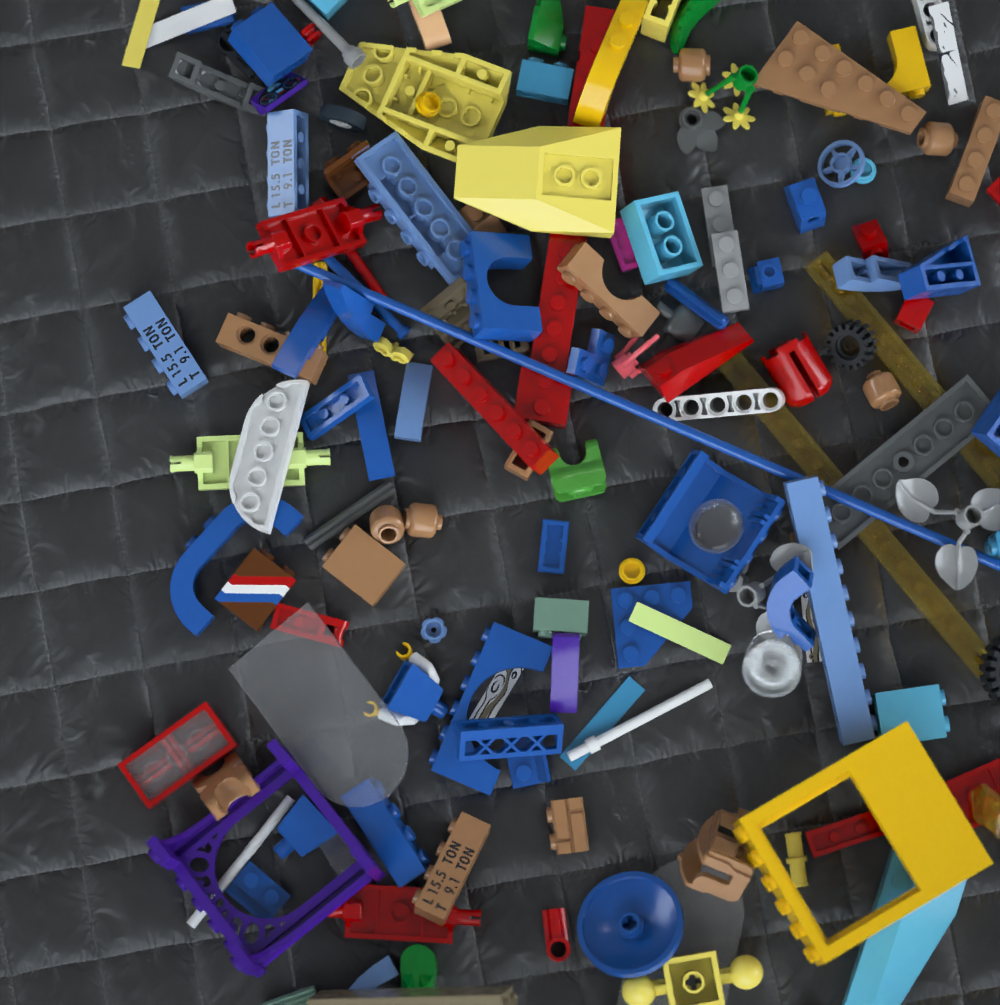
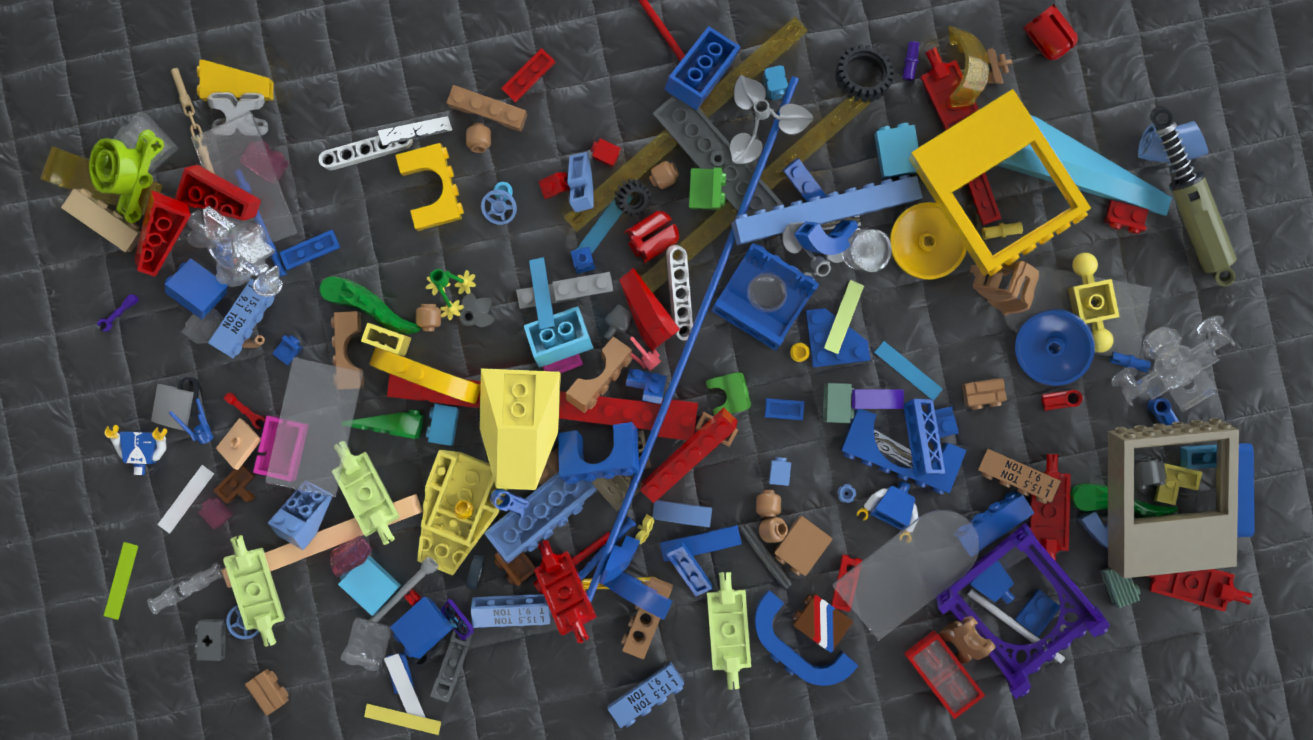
camera: 90 degrees left, 5 degrees up
white plate [229,379,310,535] -> none
white bar [566,679,713,762] -> none
blue axle [664,279,729,330] -> none
medium nougat wing [753,21,926,135] -> none
blue torso [783,177,826,234] -> none
blue wedge [898,235,981,300] -> none
none -> piece [490,489,530,517]
none -> dark azure sticker [529,257,555,329]
none -> dark azure sticker [576,195,633,254]
none -> bright green bracket [689,168,726,210]
none -> medium blue brick [768,457,791,486]
none -> plate [782,158,828,203]
none -> yellow dish [890,202,967,280]

